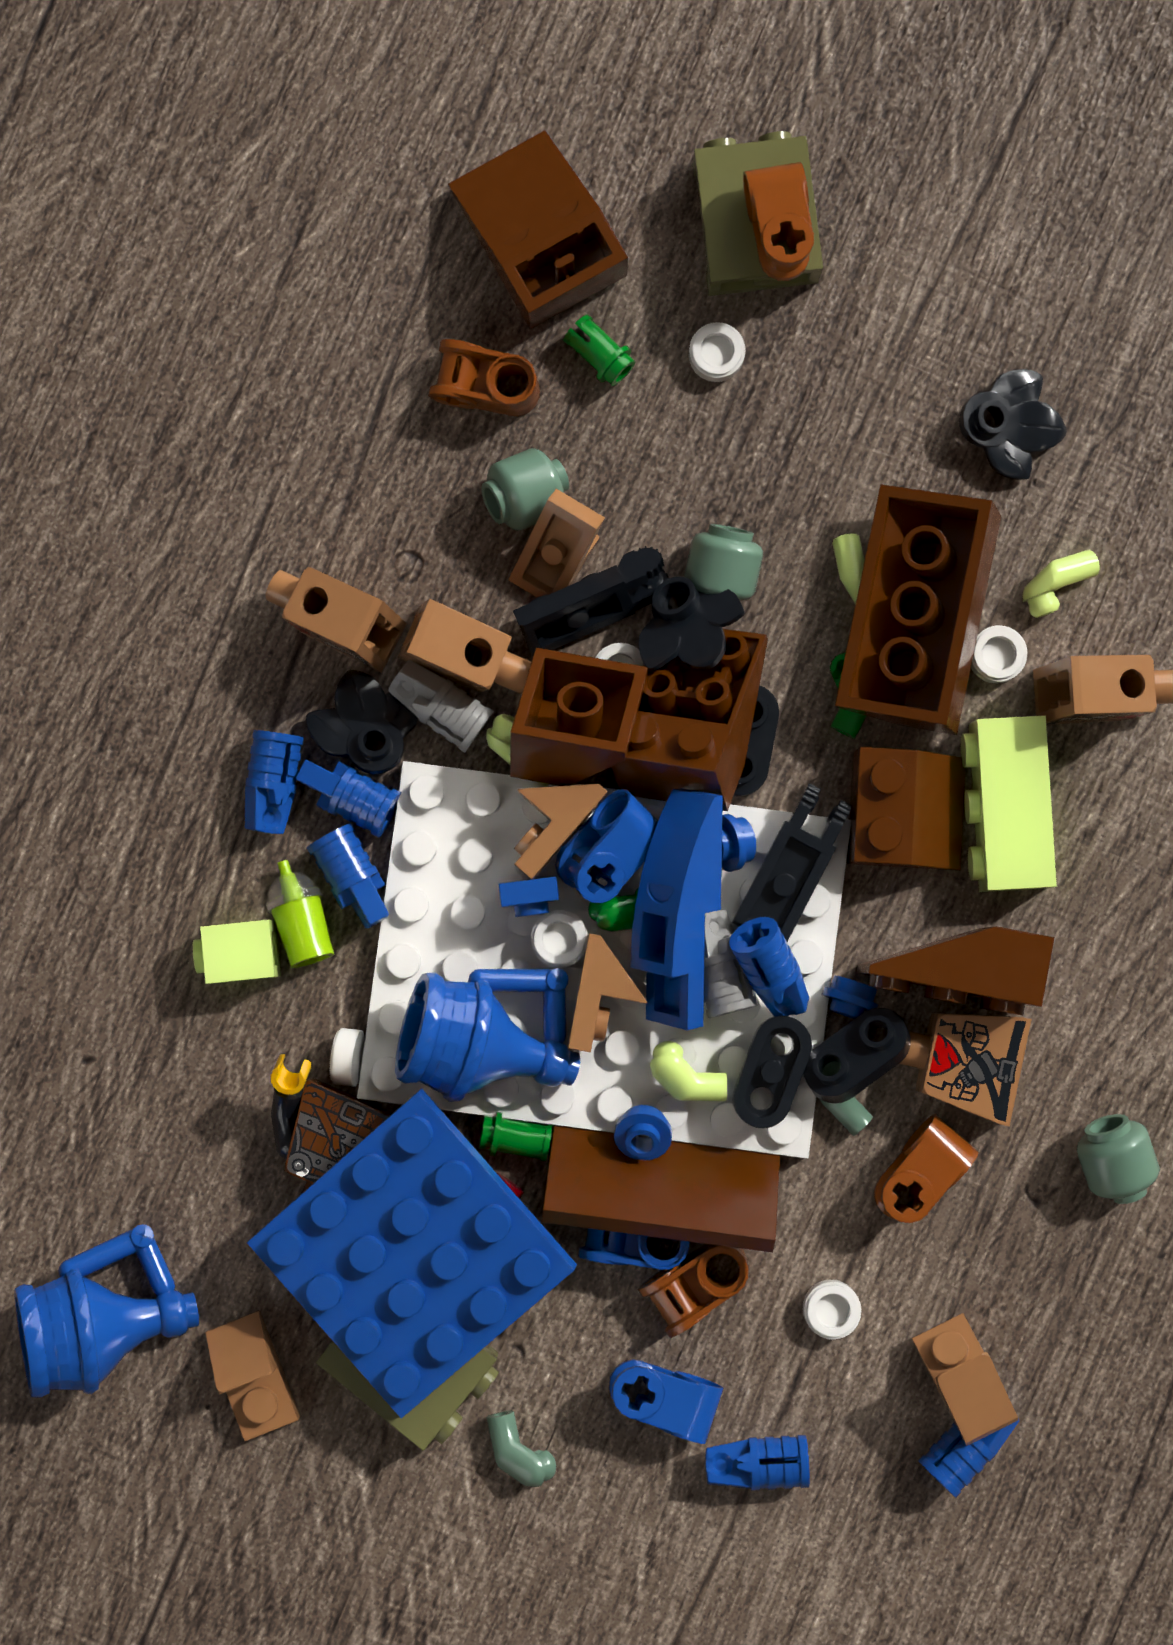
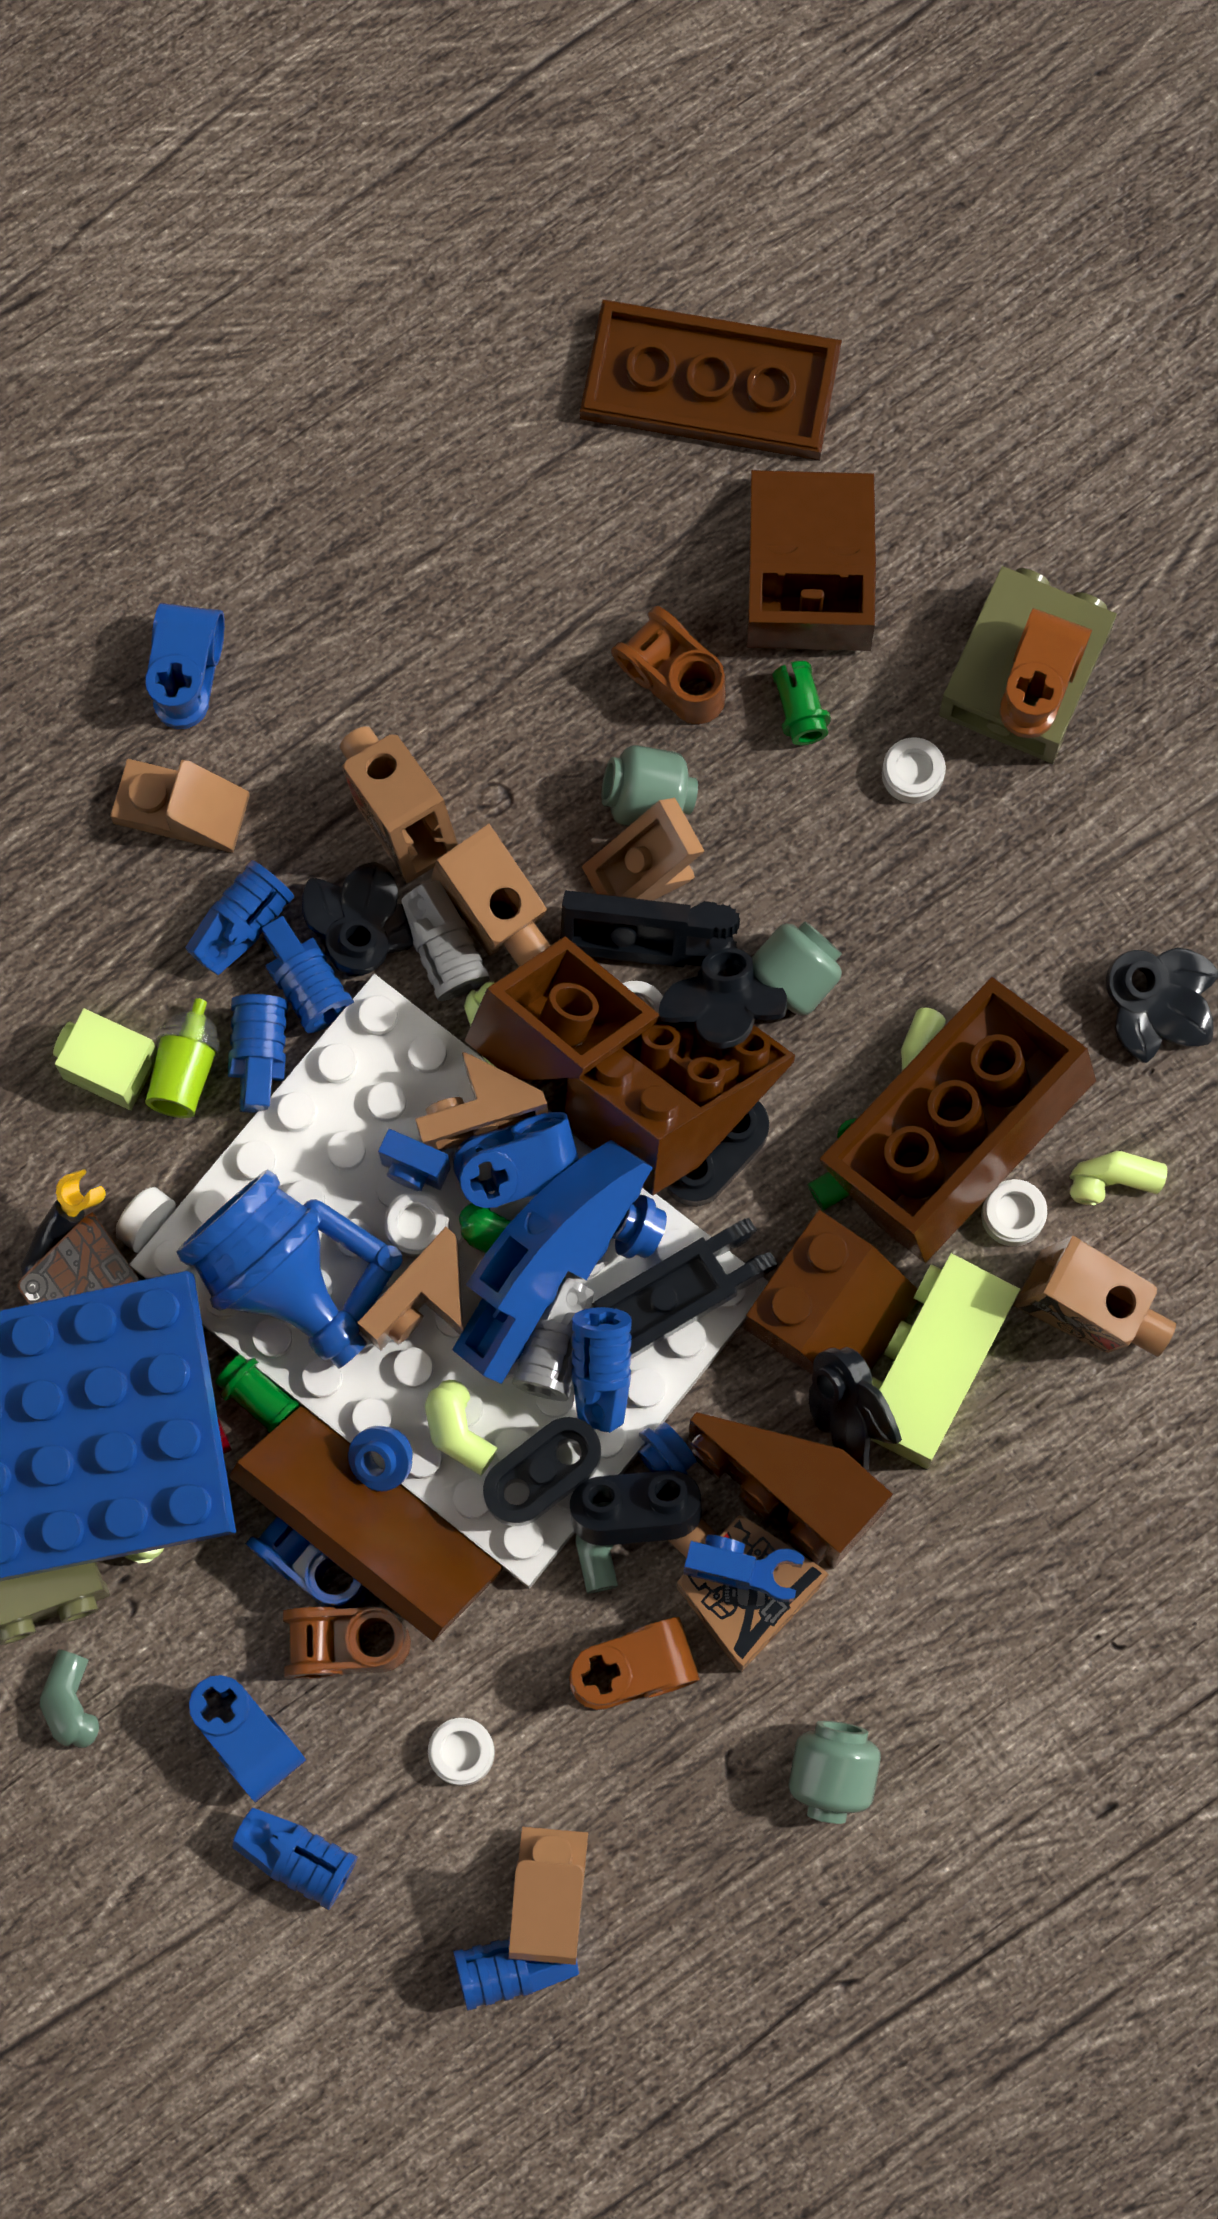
camera: 35 degrees right, 10 degrees down
none -> medium nougat slope [110,759,250,853]
none -> blue piece [146,603,225,729]
none -> reddish brown tile [580,299,842,461]
none -> blue plate [684,1535,804,1602]
none -> black plate [809,1347,902,1470]

